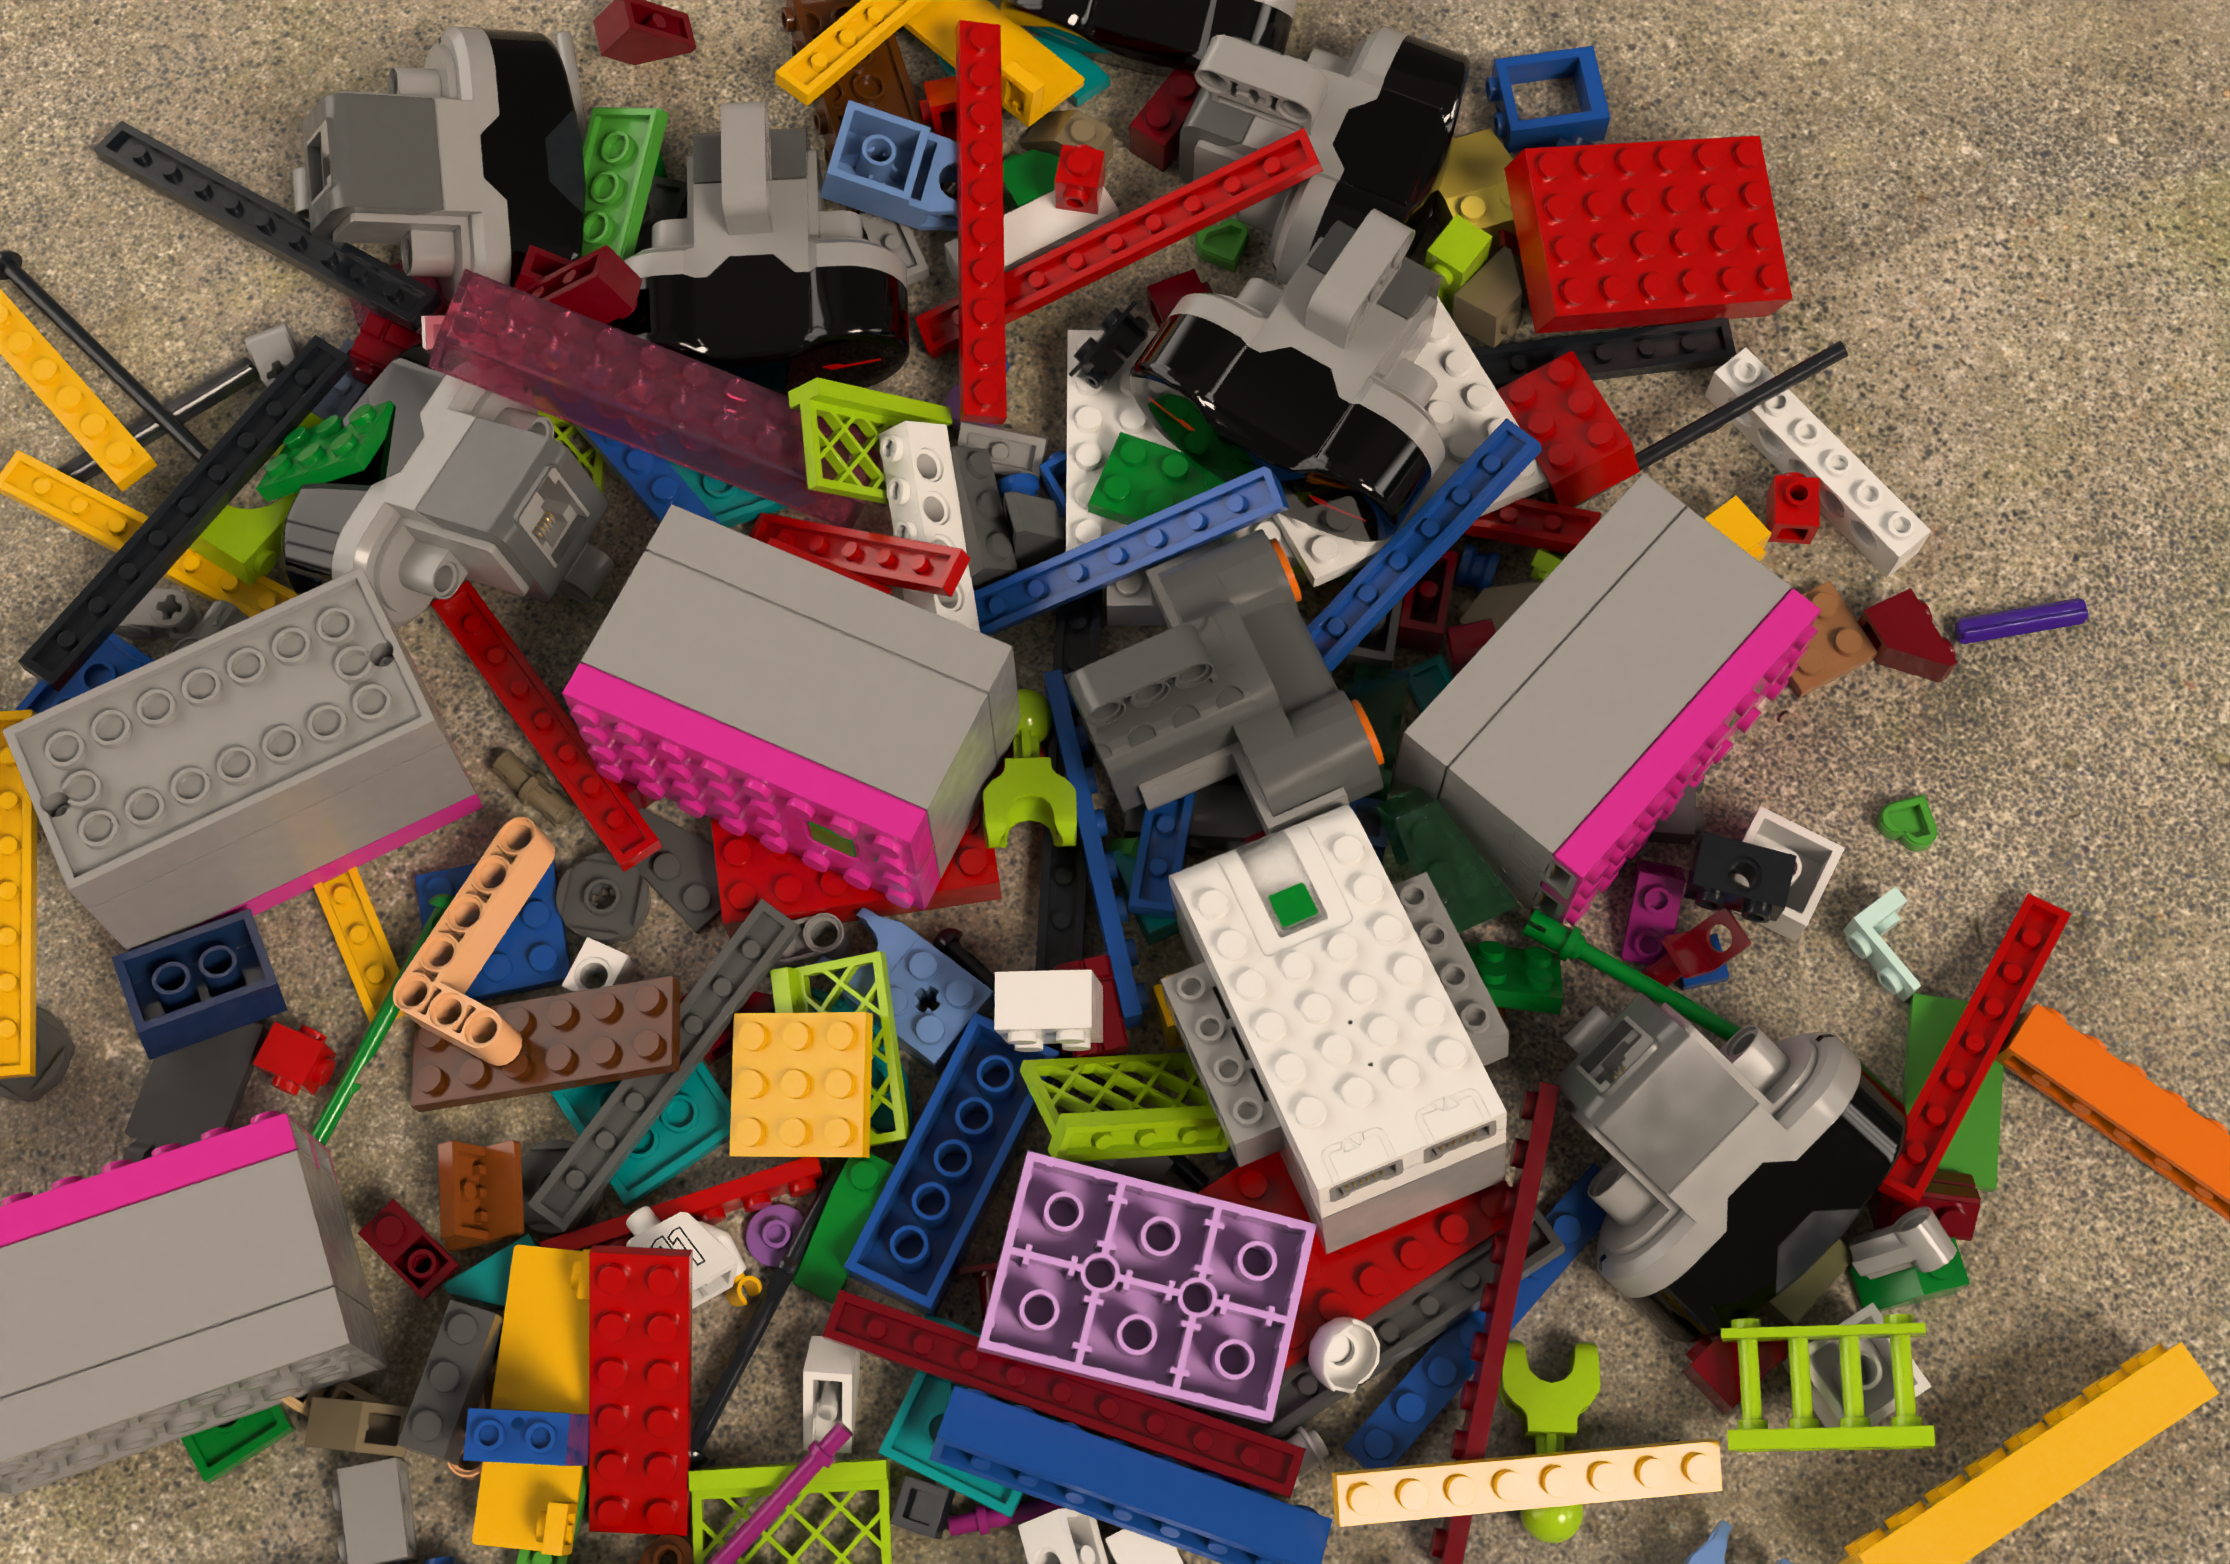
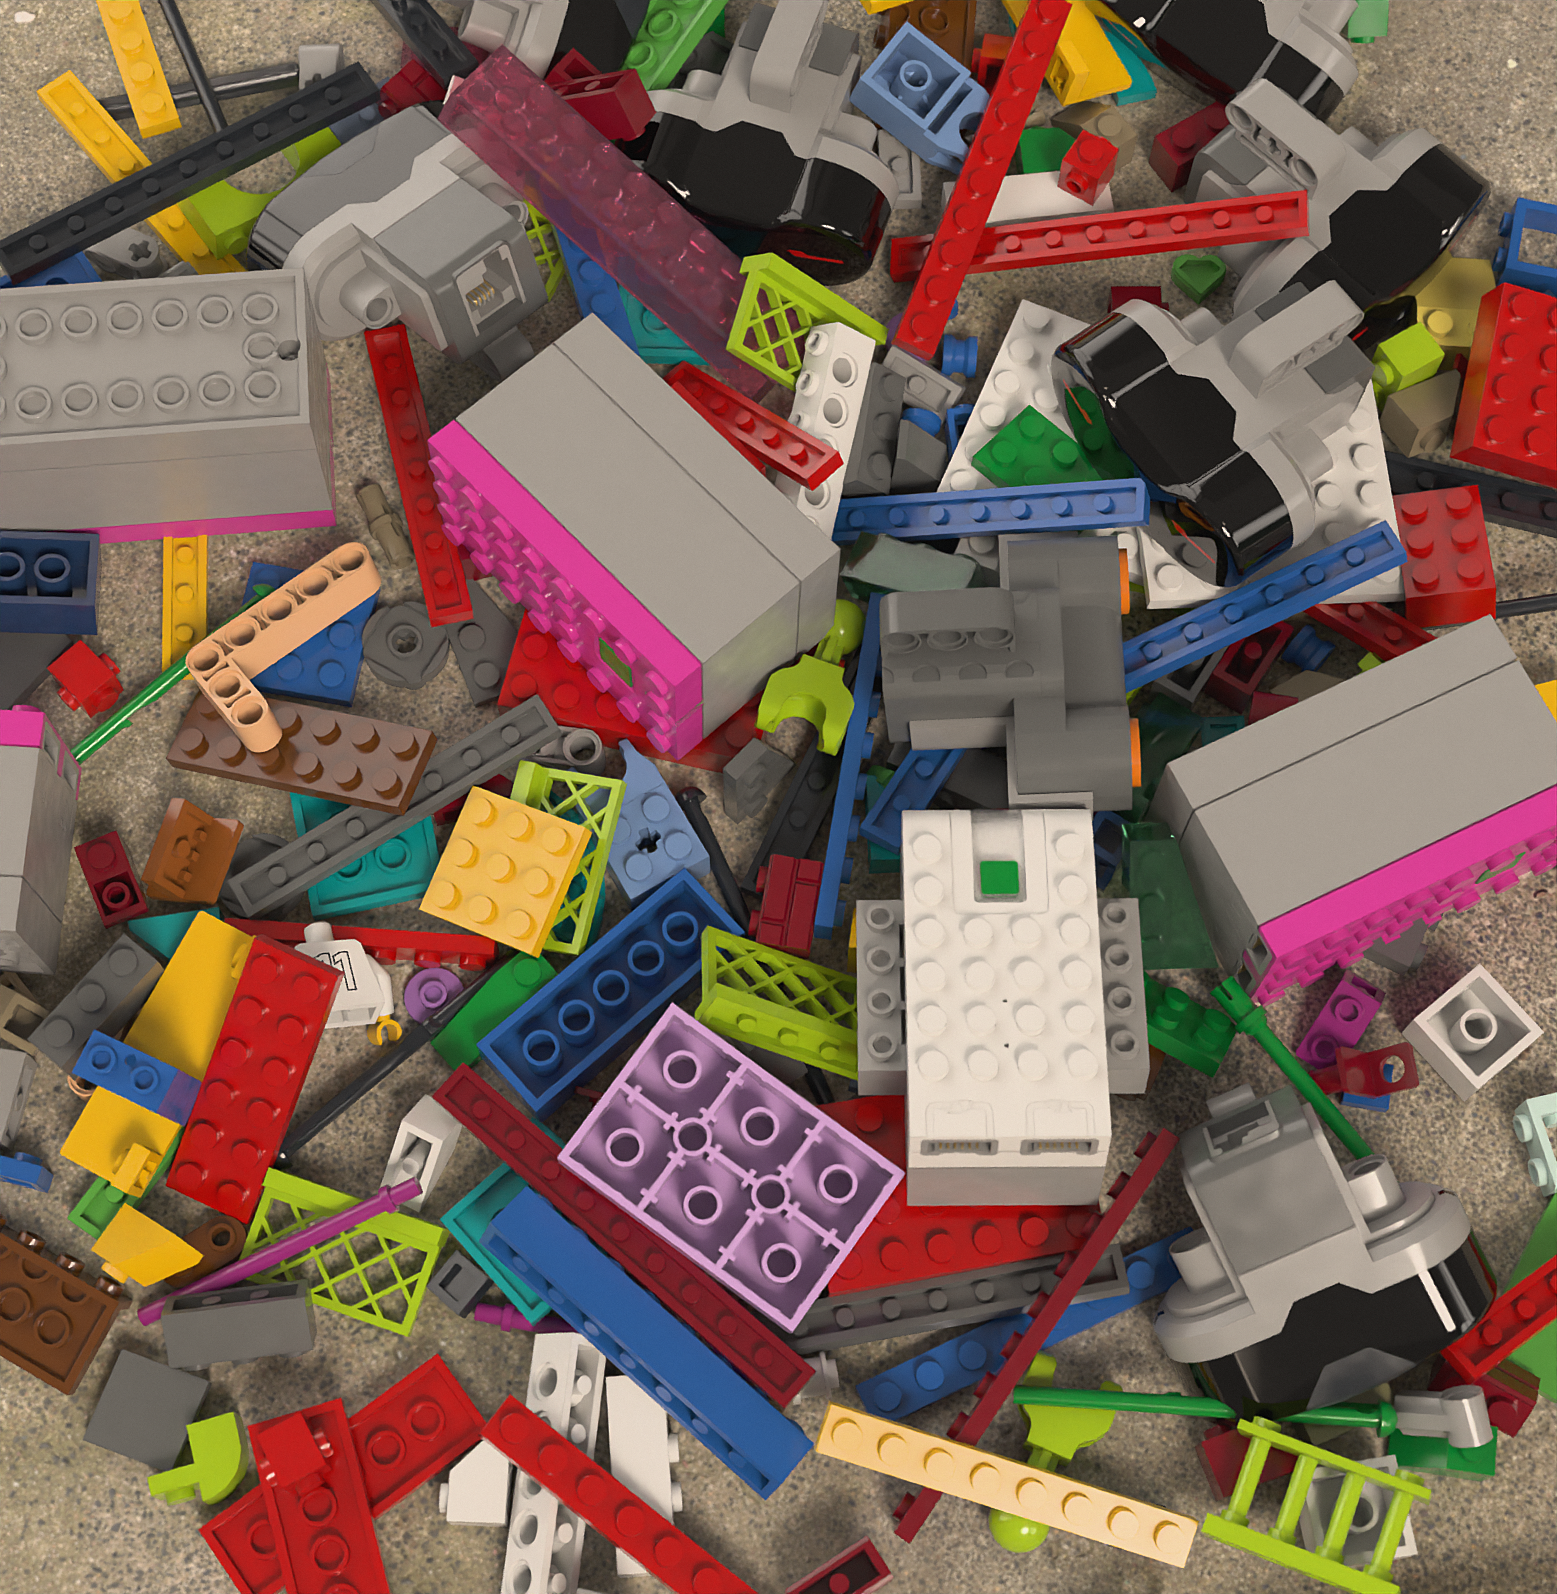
camera: 20 degrees right, 0 degrees up
green plate [256,400,401,502] -> none
white brick [562,937,636,993] -> none
white brick [994,969,1103,1052] -> none
black hinge [1069,301,1150,389] -> none
white hair [1308,1317,1380,1393] -> none
black brick [1684,832,1797,923] -> none
none -> dark grey wing [723,737,797,825]
none -> wedge [840,531,989,604]
none -> blue wheel [941,334,978,378]
none -> green bar [1013,1384,1398,1438]

